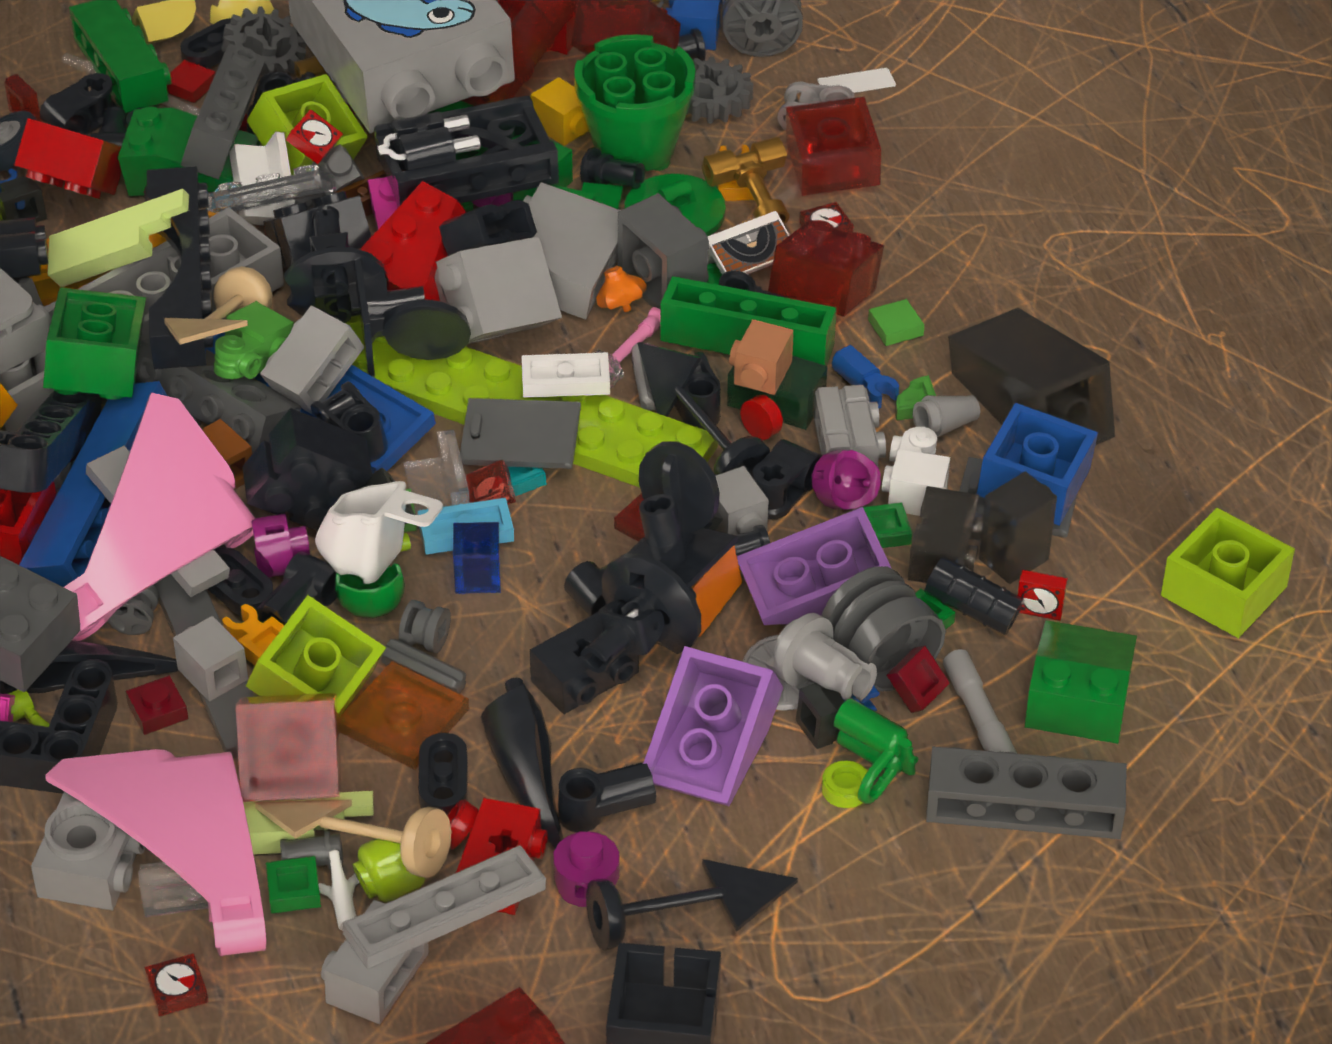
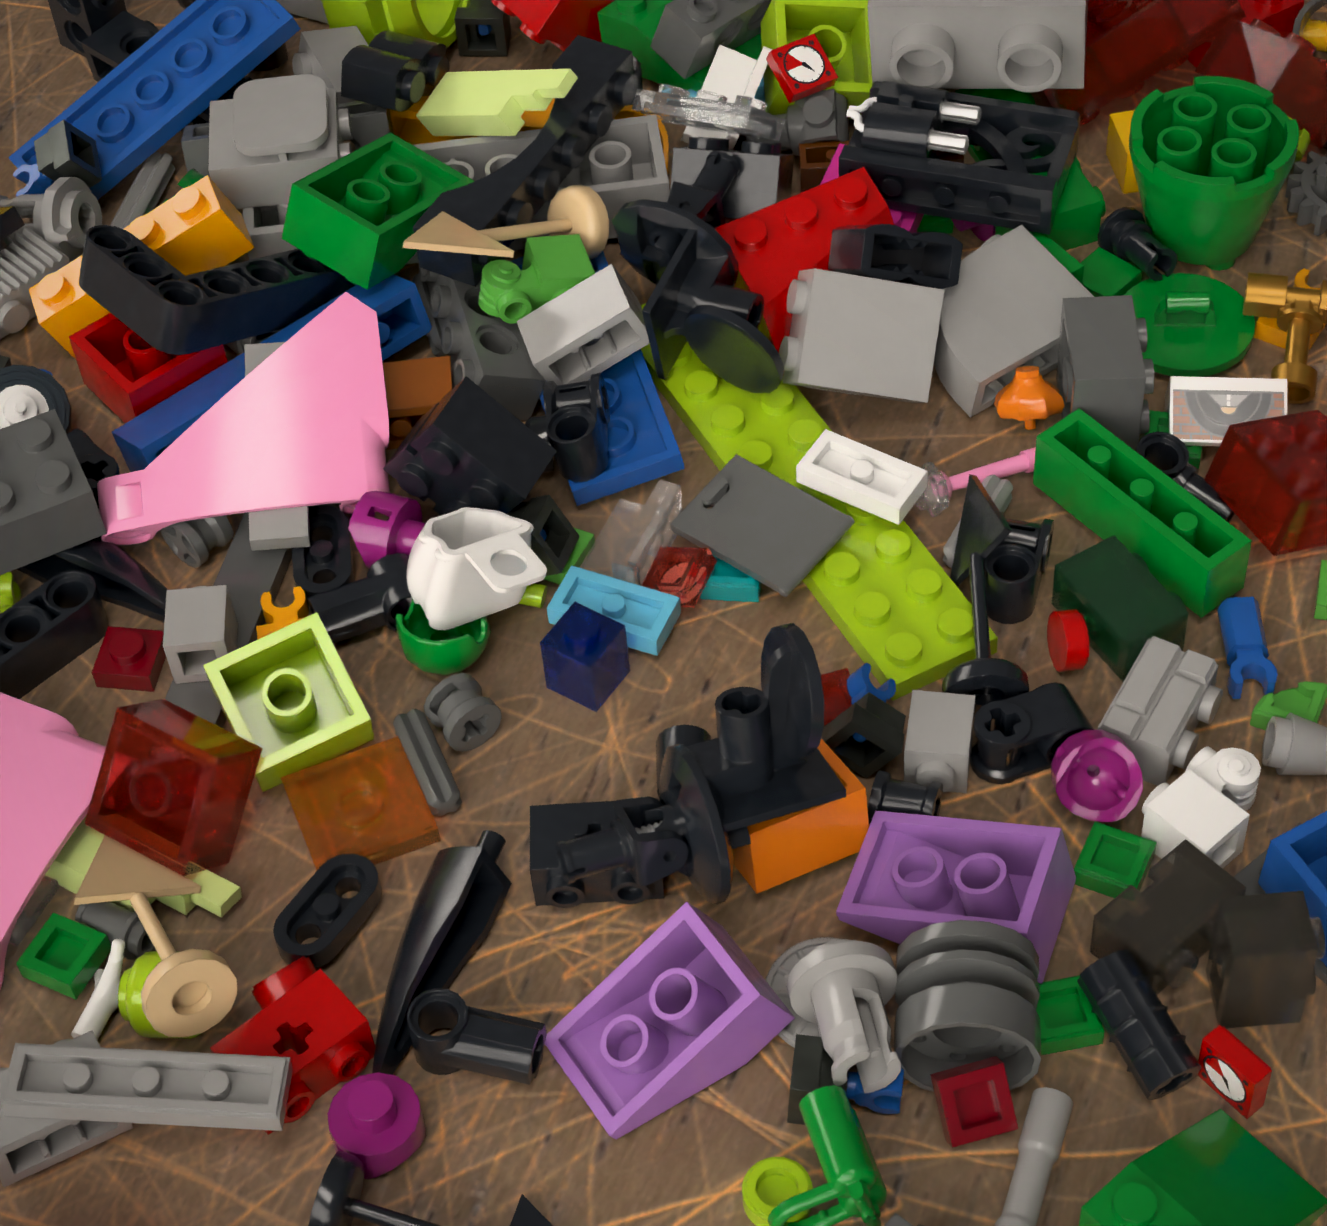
camera: 40 degrees right, 5 degrees up
nougat brick [729,319,794,395] -> none

